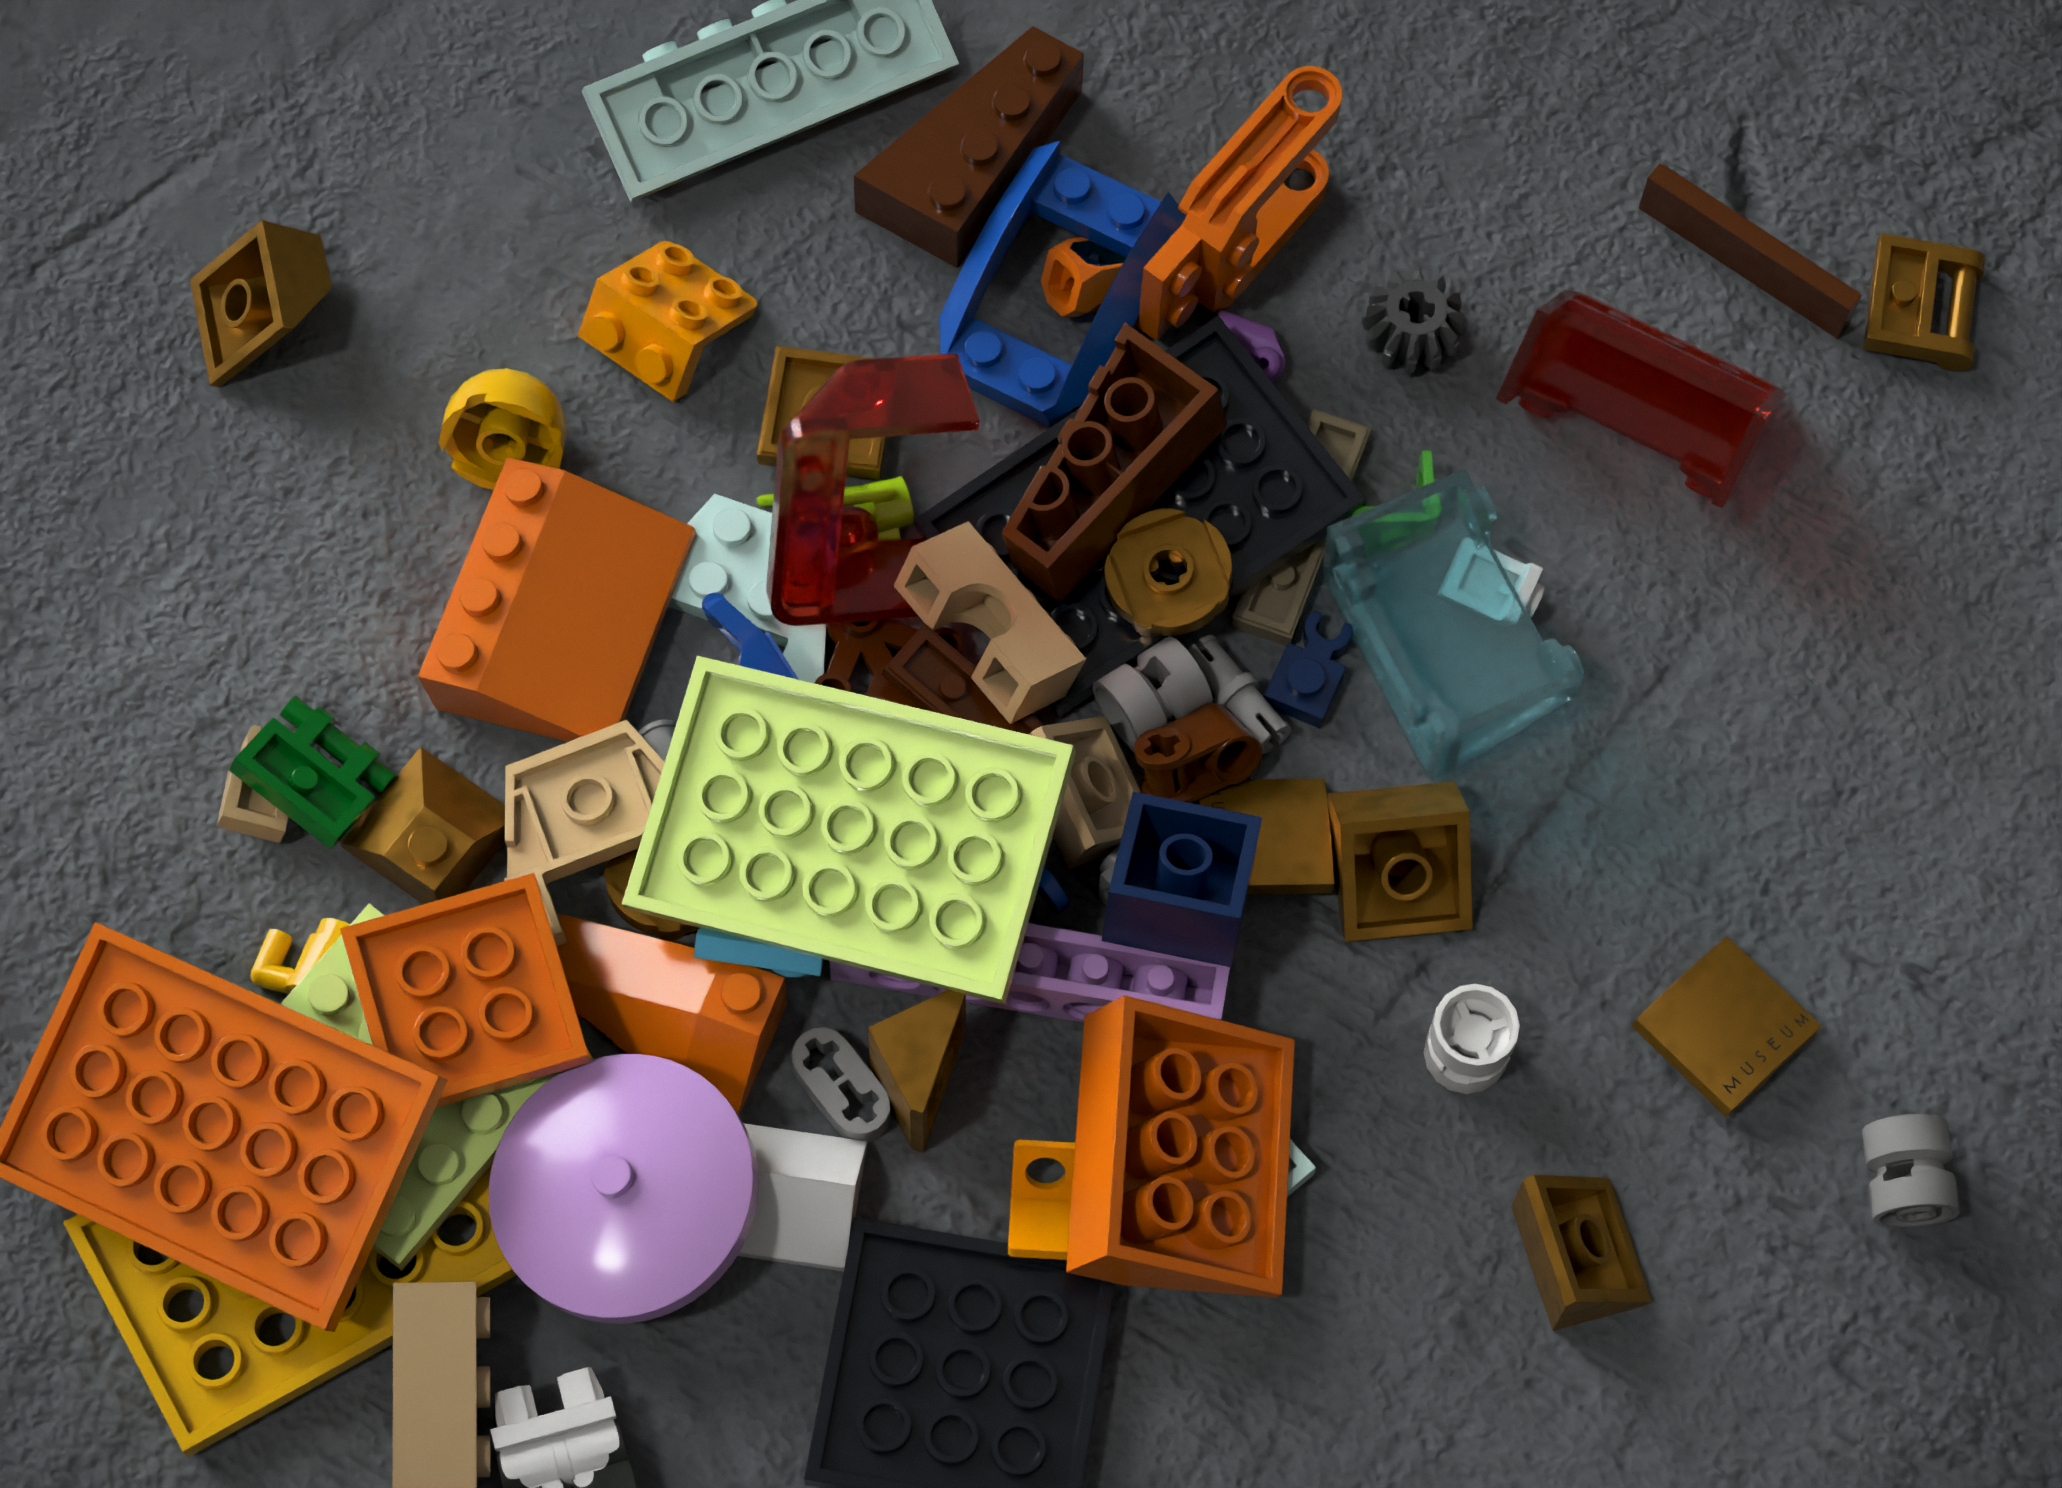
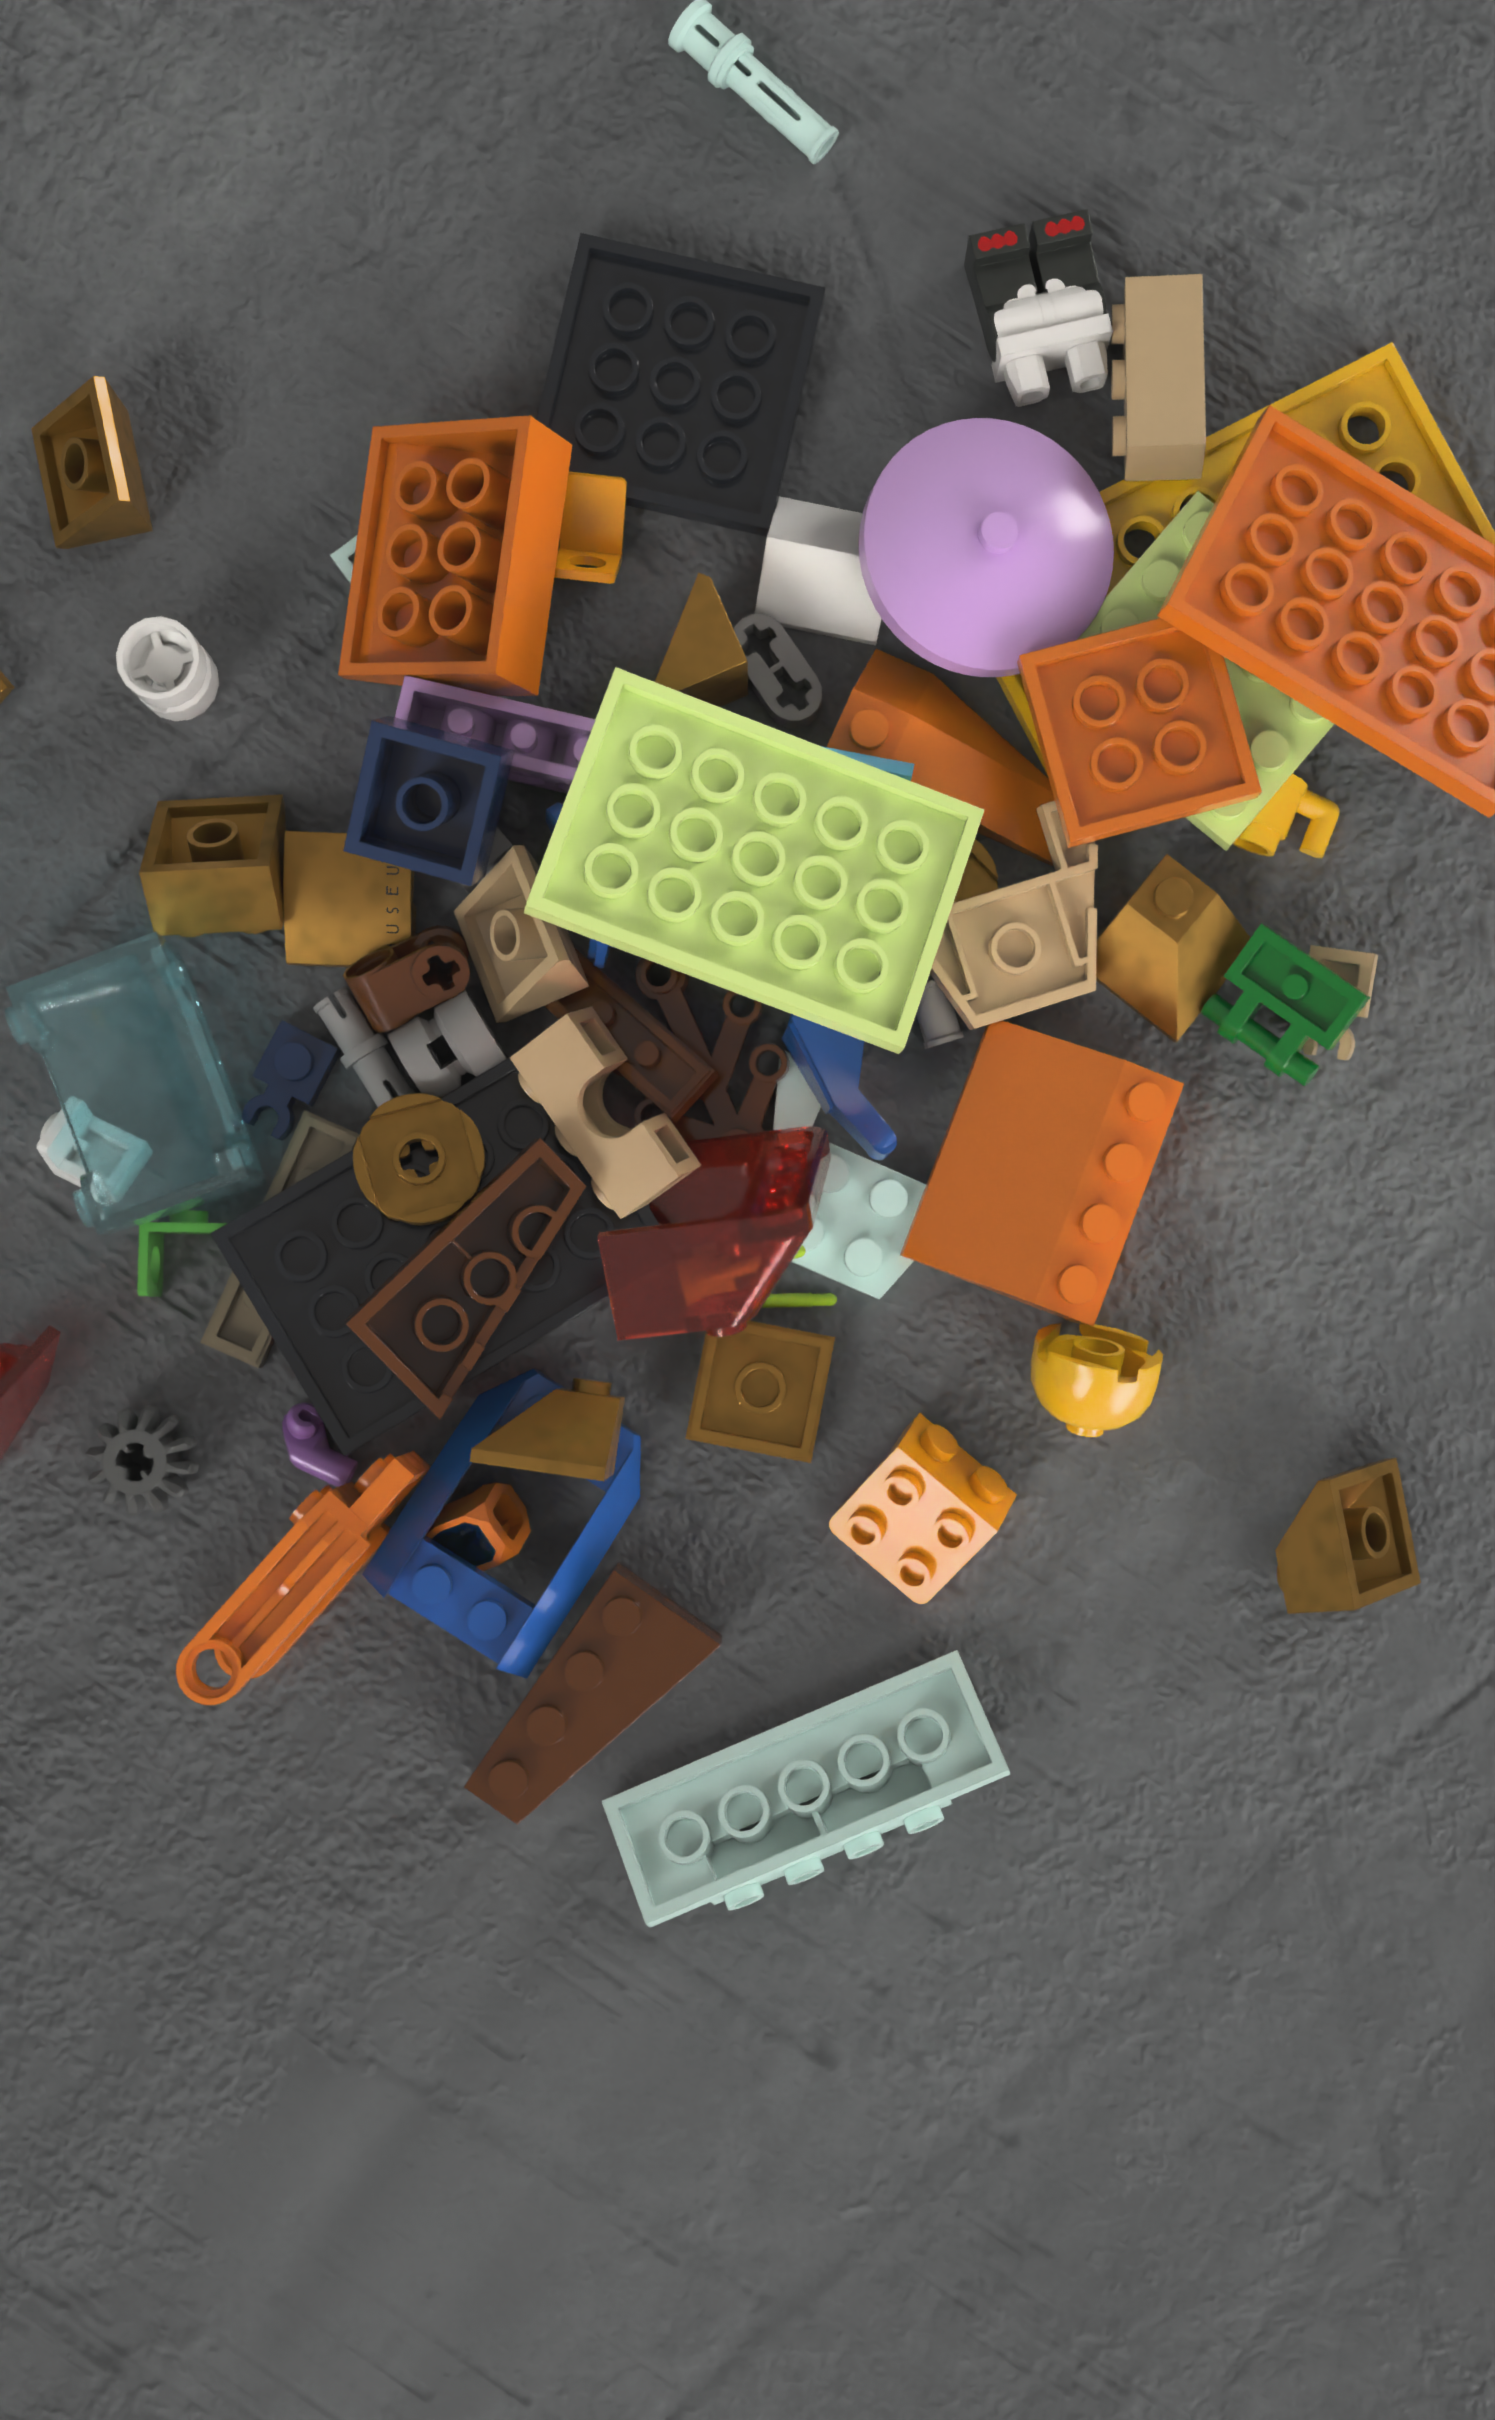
camera: 170 degrees left, 20 degrees up
none -> pearl gold slope [470,1378,625,1481]

